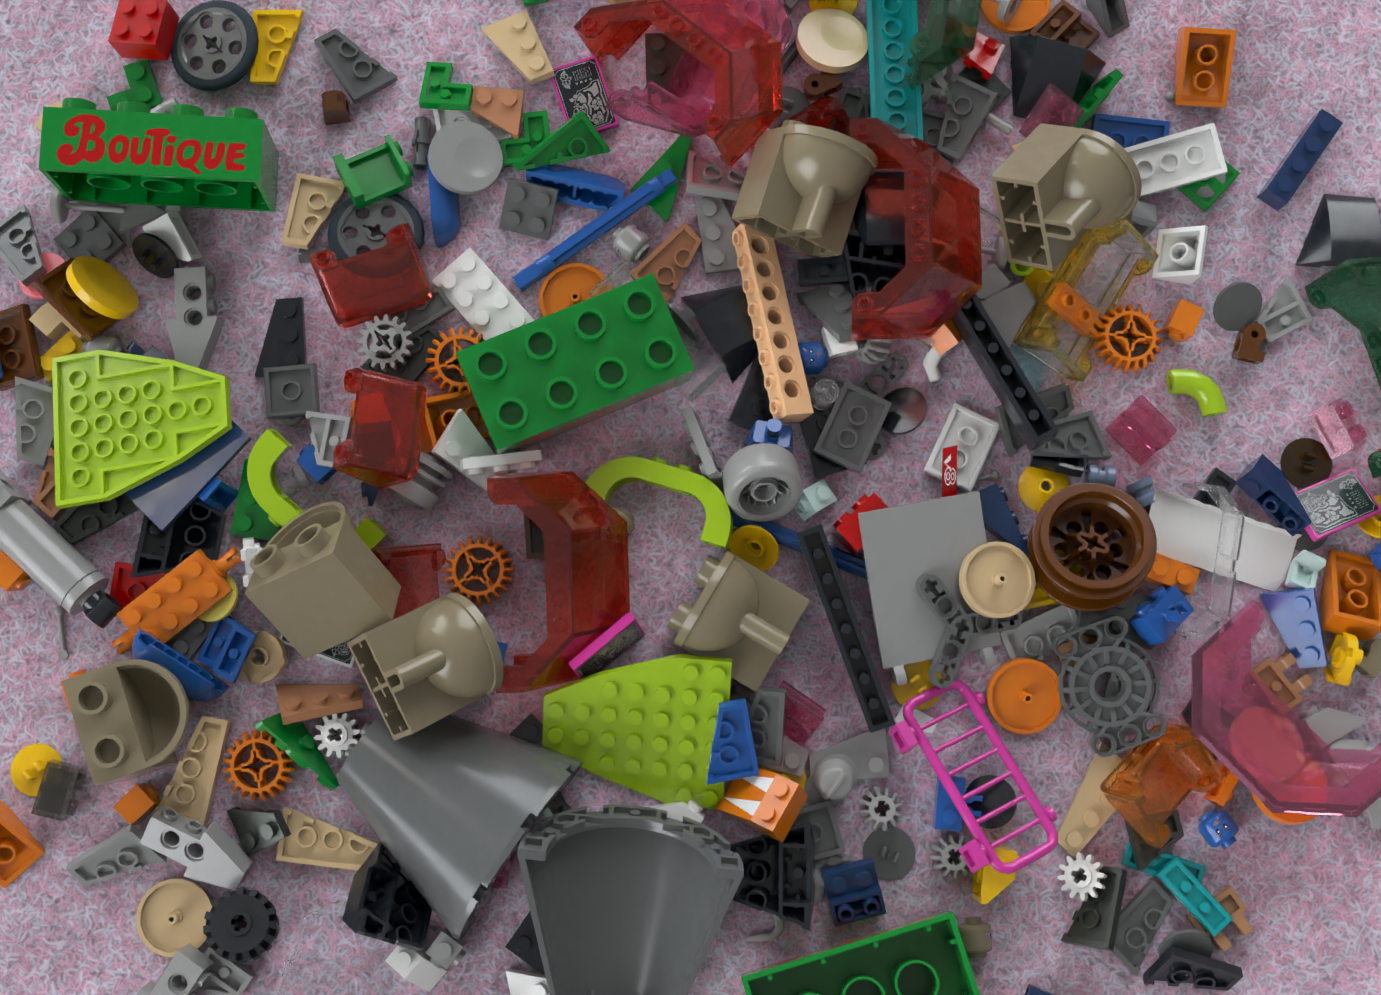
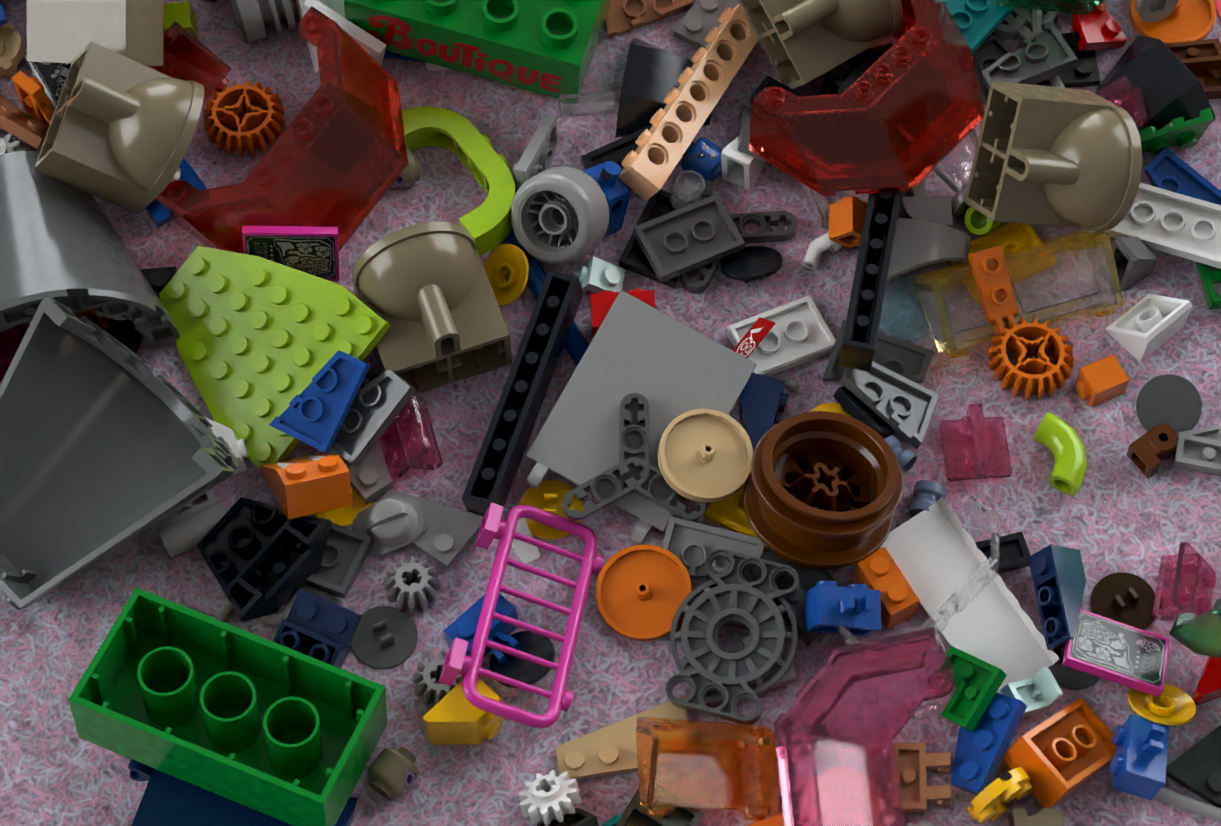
camera: 40 degrees right, 20 degrees down
dark grey piece [665,300,700,341] -> none
light grey gear [854,321,894,365] -> none
none -> orange wing [12,70,55,129]
none -> green plate [934,646,1007,733]

